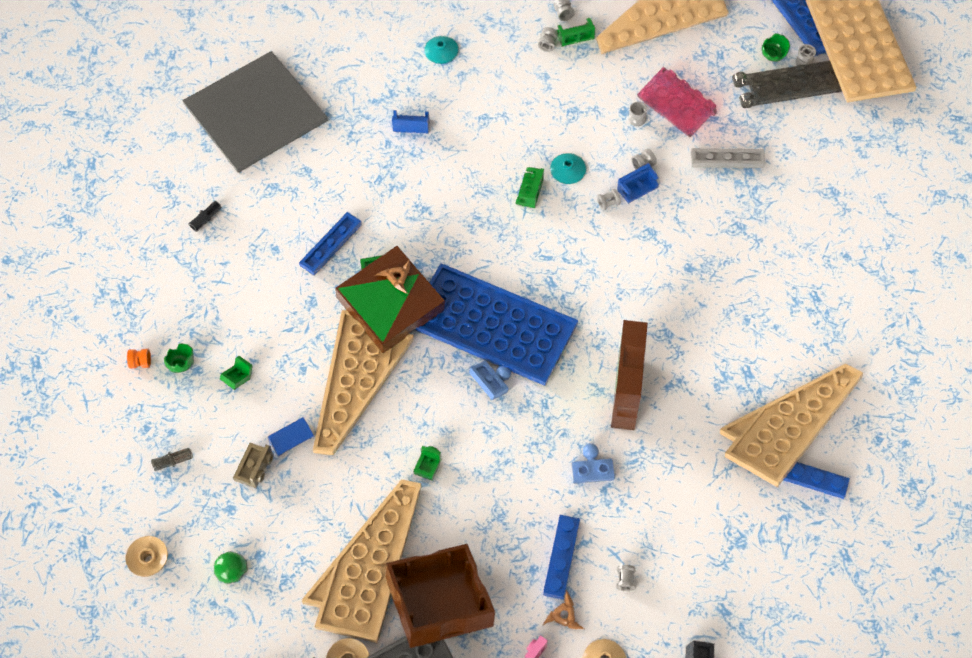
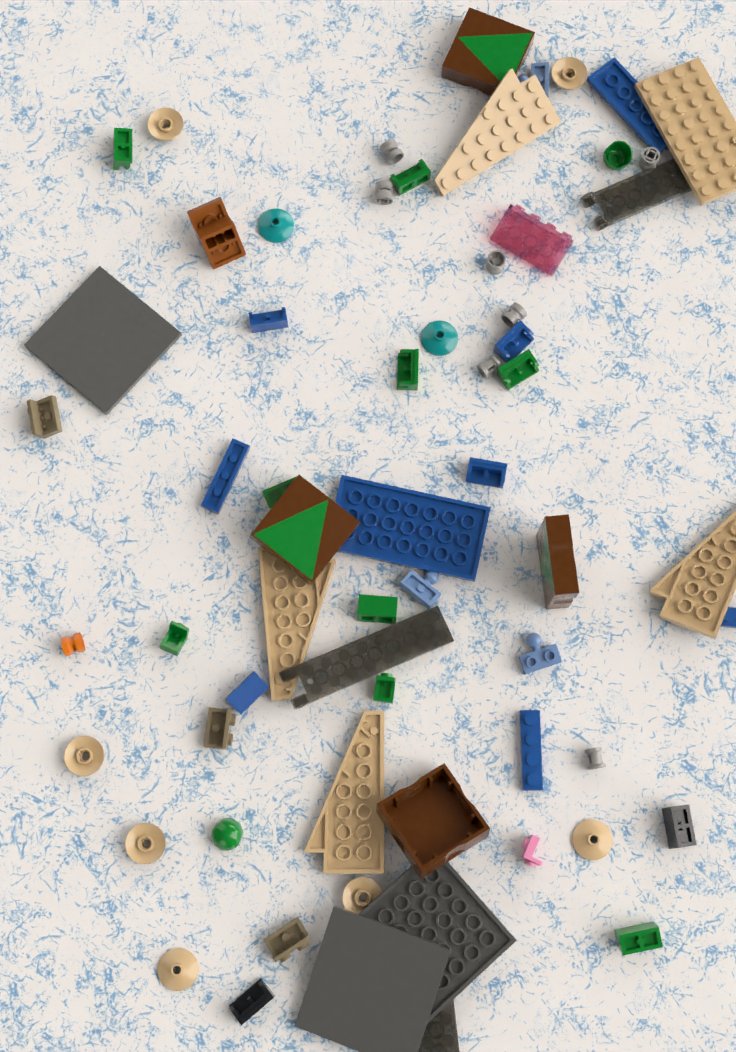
camera: 15 degrees left, 15 degrees up
clear smoke axle [151,448,193,472] -> none
green hair [164,343,194,373] -> none
black axle [188,201,222,232] -> none
medium nougat piece [376,260,410,294] -> none
medium nougat piece [542,590,585,629] -> none
light grey plate [691,148,765,168] -> none
none -> dark tan bracket [27,395,62,439]
none -> tan dish [64,736,104,776]
none -> dark orange bracket [187,197,246,270]
none -> clear smoke hinge [279,606,454,710]
none -> green hinge [357,594,398,624]
none -> blue hinge [465,457,507,488]
none -> green hinge [497,349,539,390]

